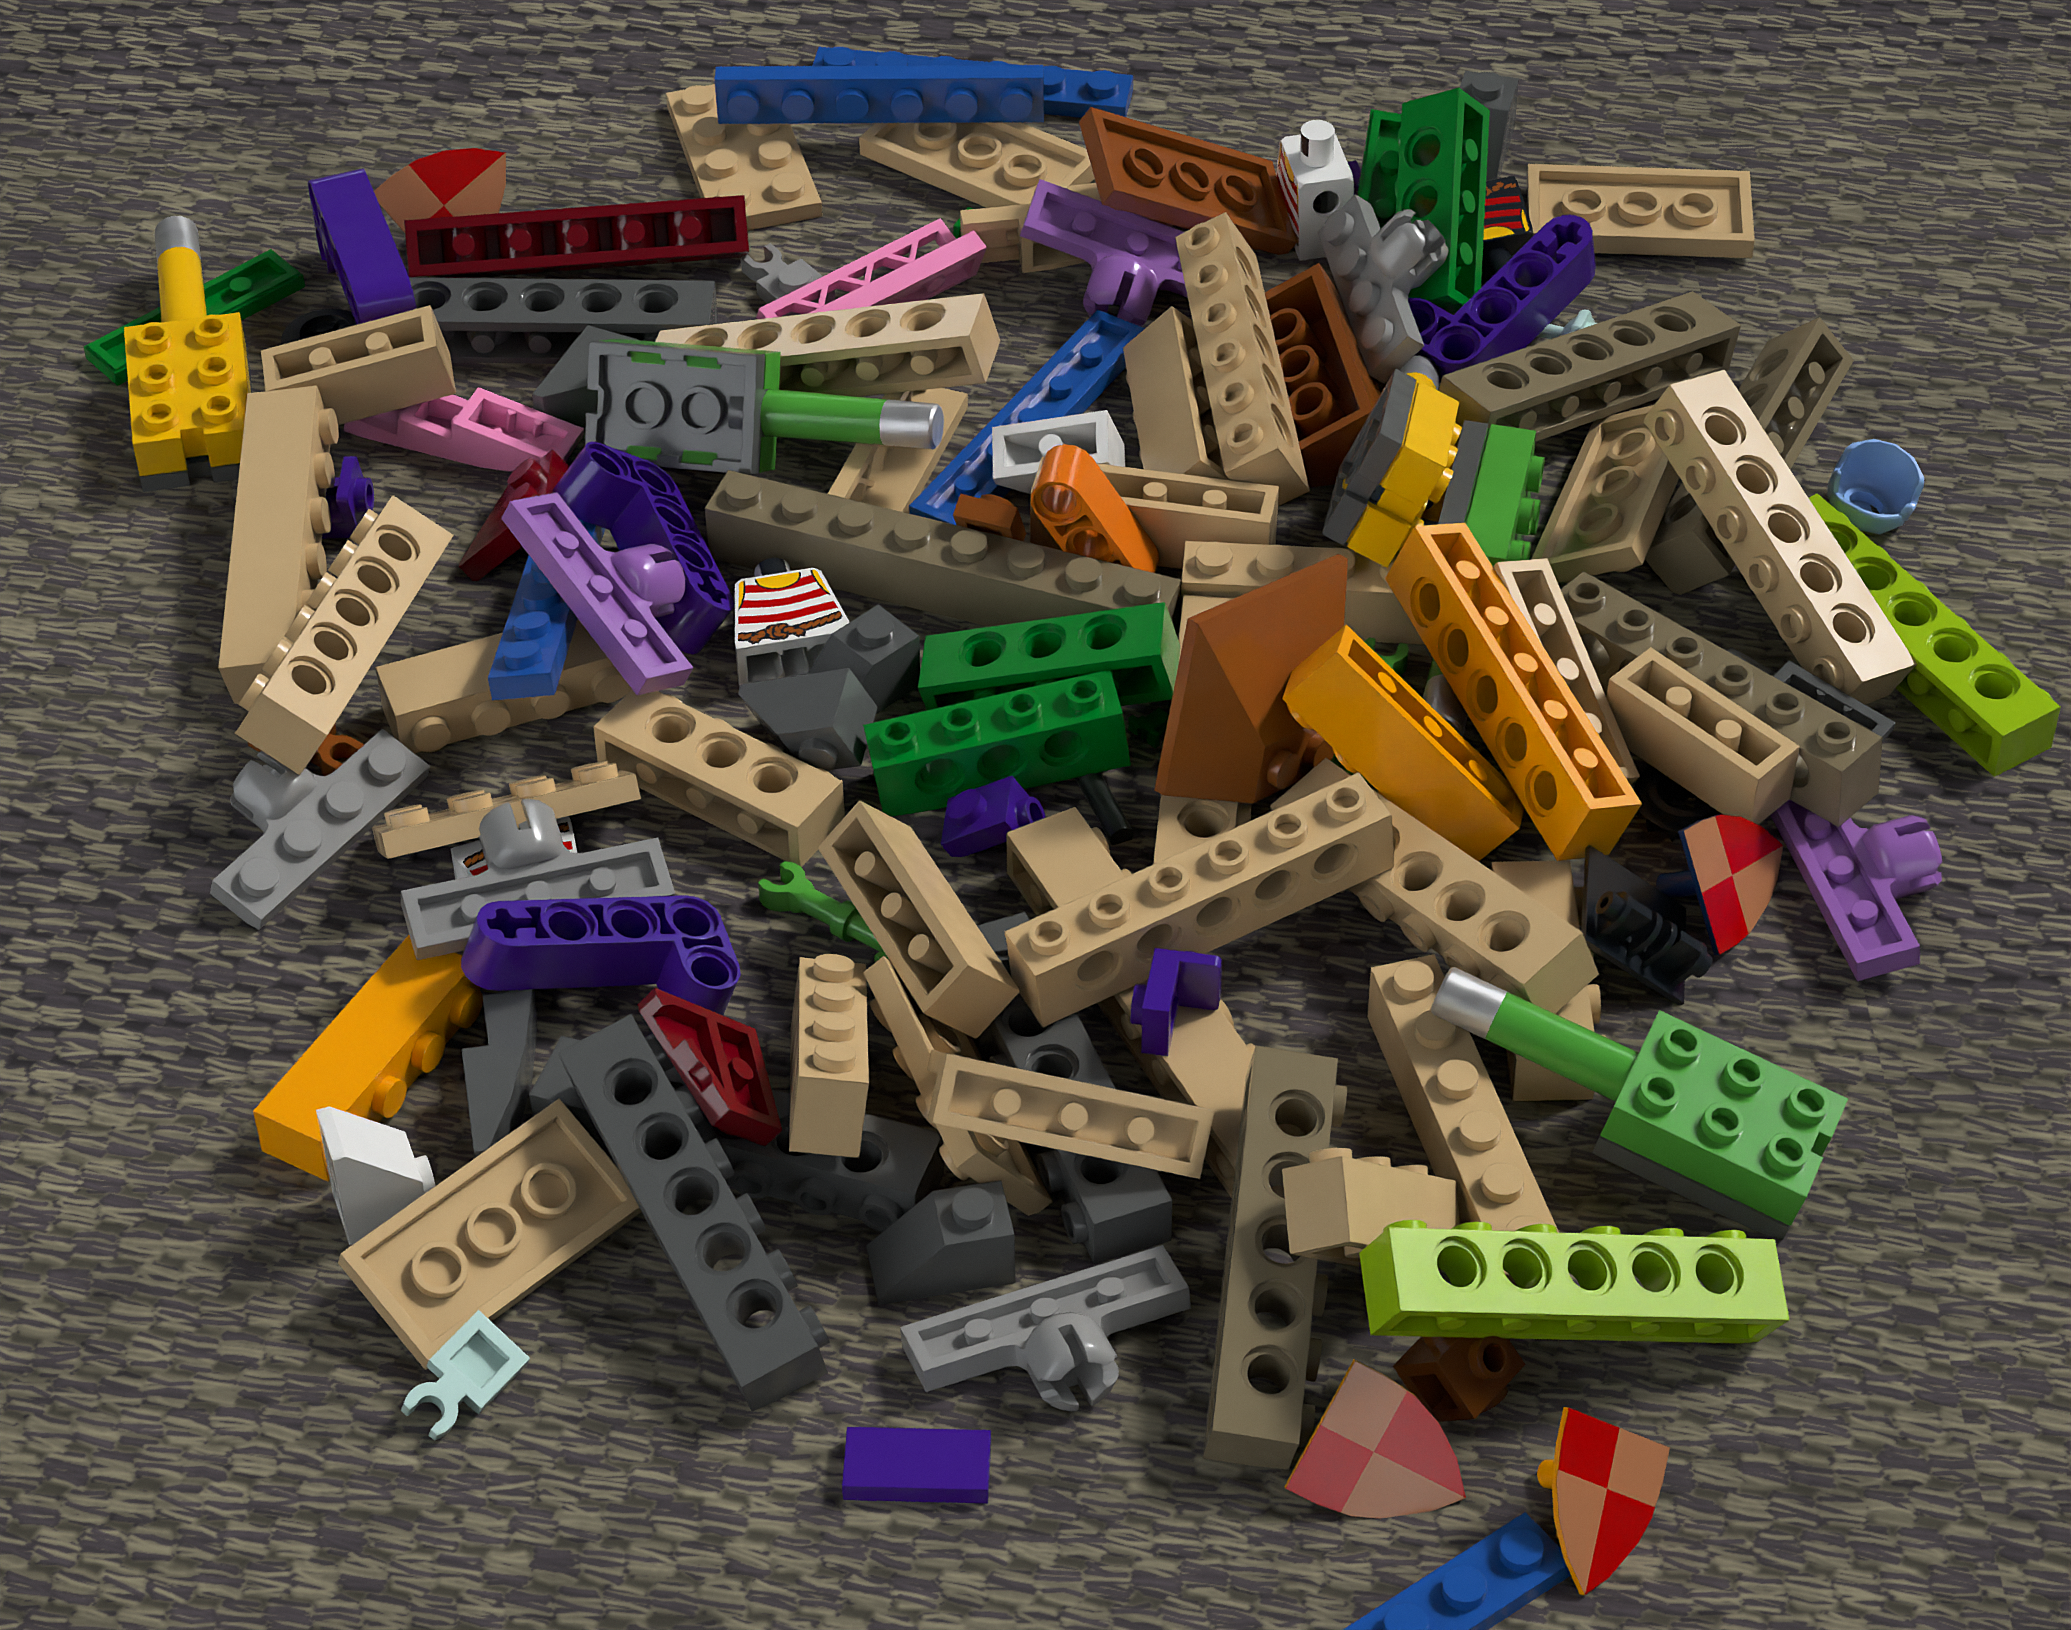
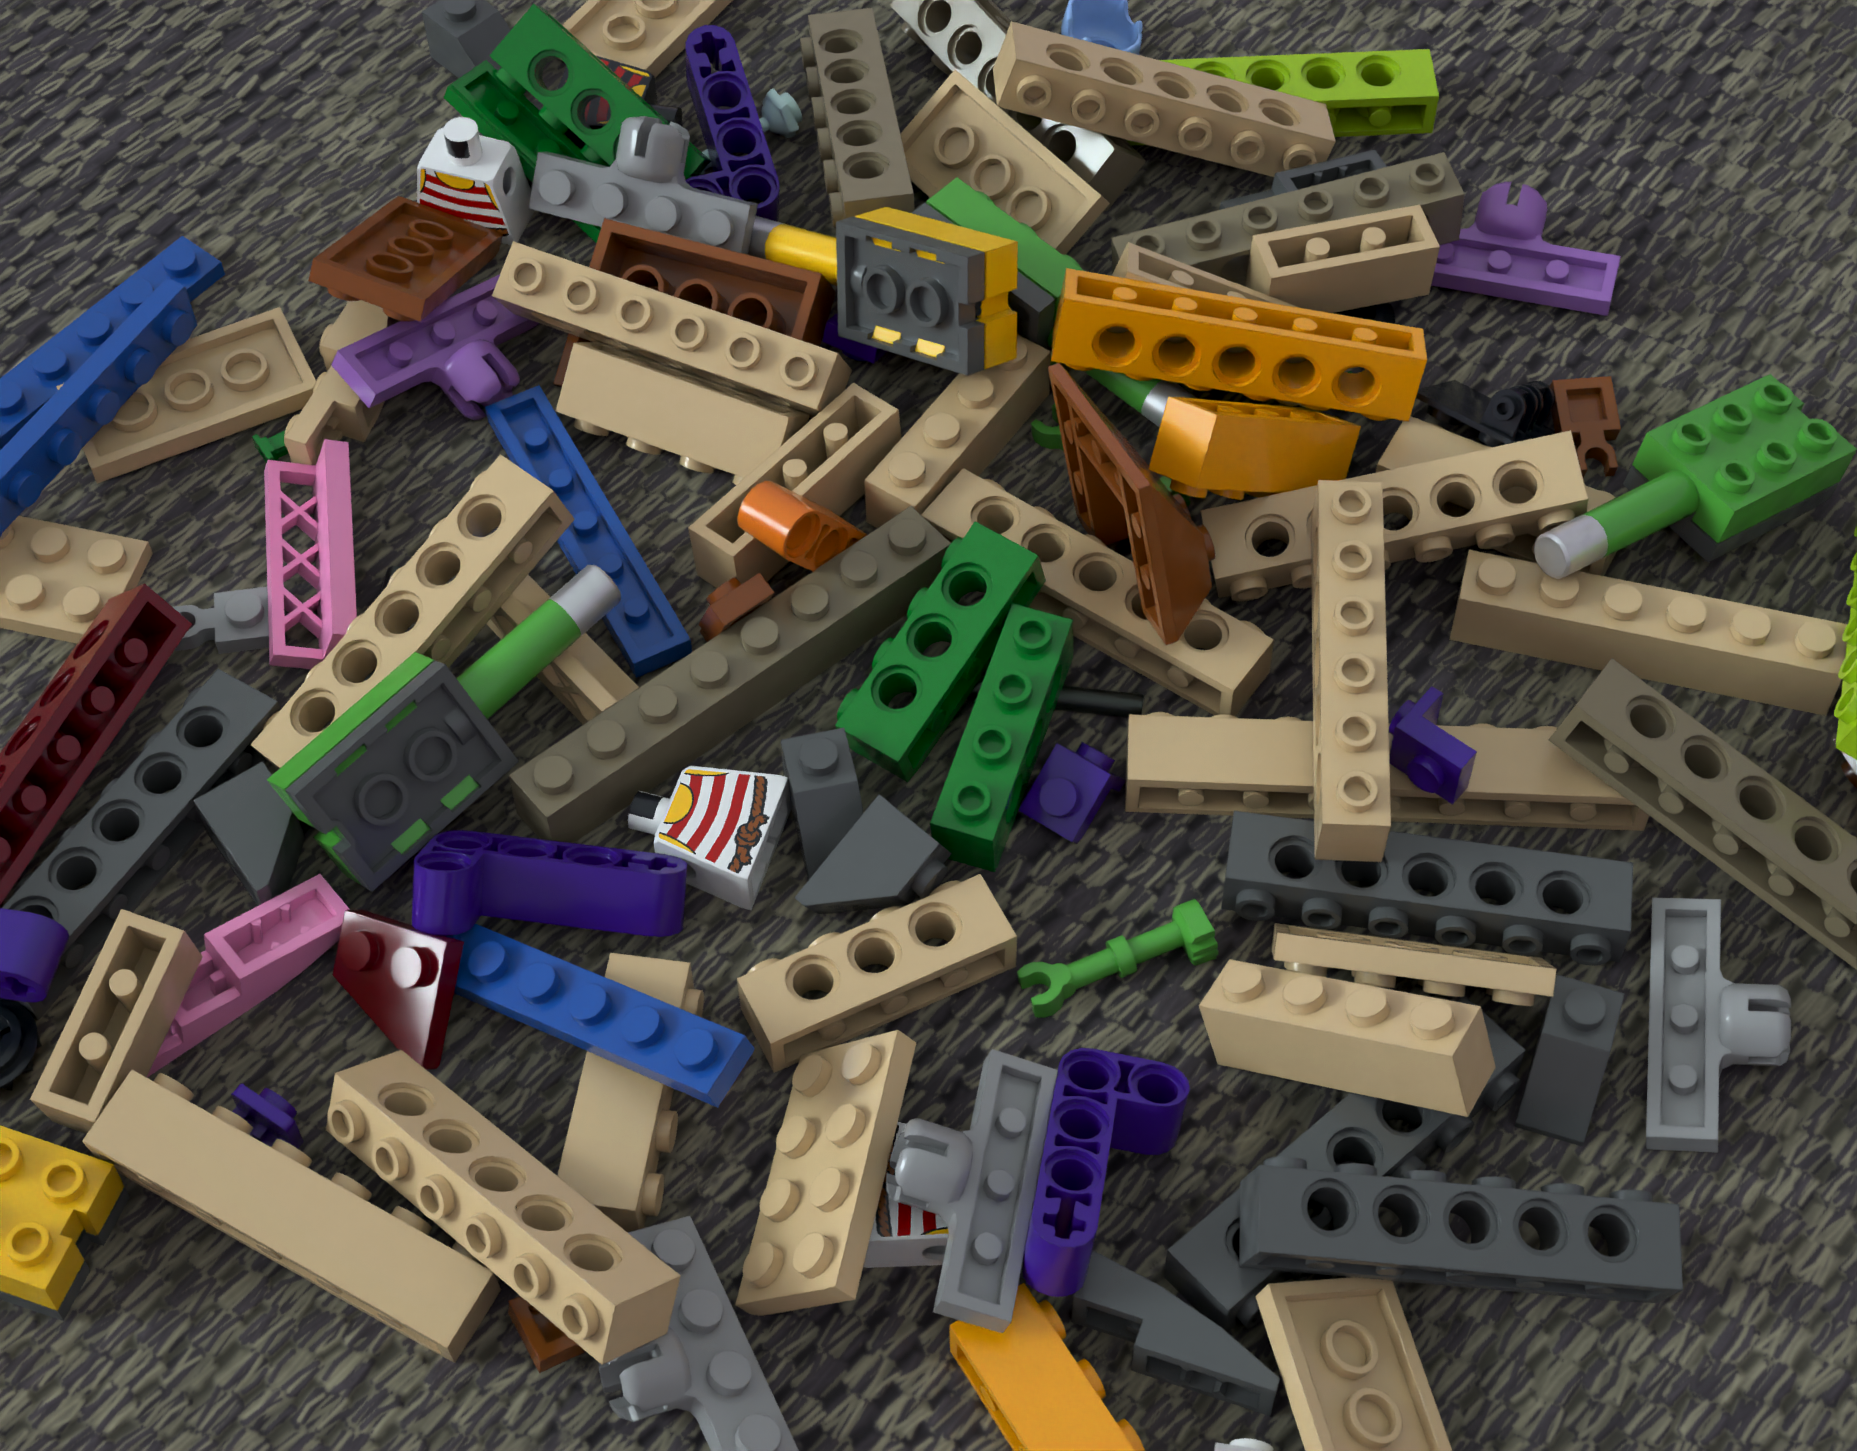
camera: 60 degrees left, 10 degrees up
medium lavender plate [501,493,693,696] -> none
dark red wing [638,988,782,1146] -> none
tan brick [817,800,1020,1039] -> none
dark purple tile [842,1427,991,1503] -> none
tan fence [927,1050,1214,1179] -> none
white slope [992,410,1125,494] -> none
tan brick [1282,1148,1461,1269] -> none
shield [1656,815,1783,955] -> none
none -> dark orange plate [1550,376,1621,478]

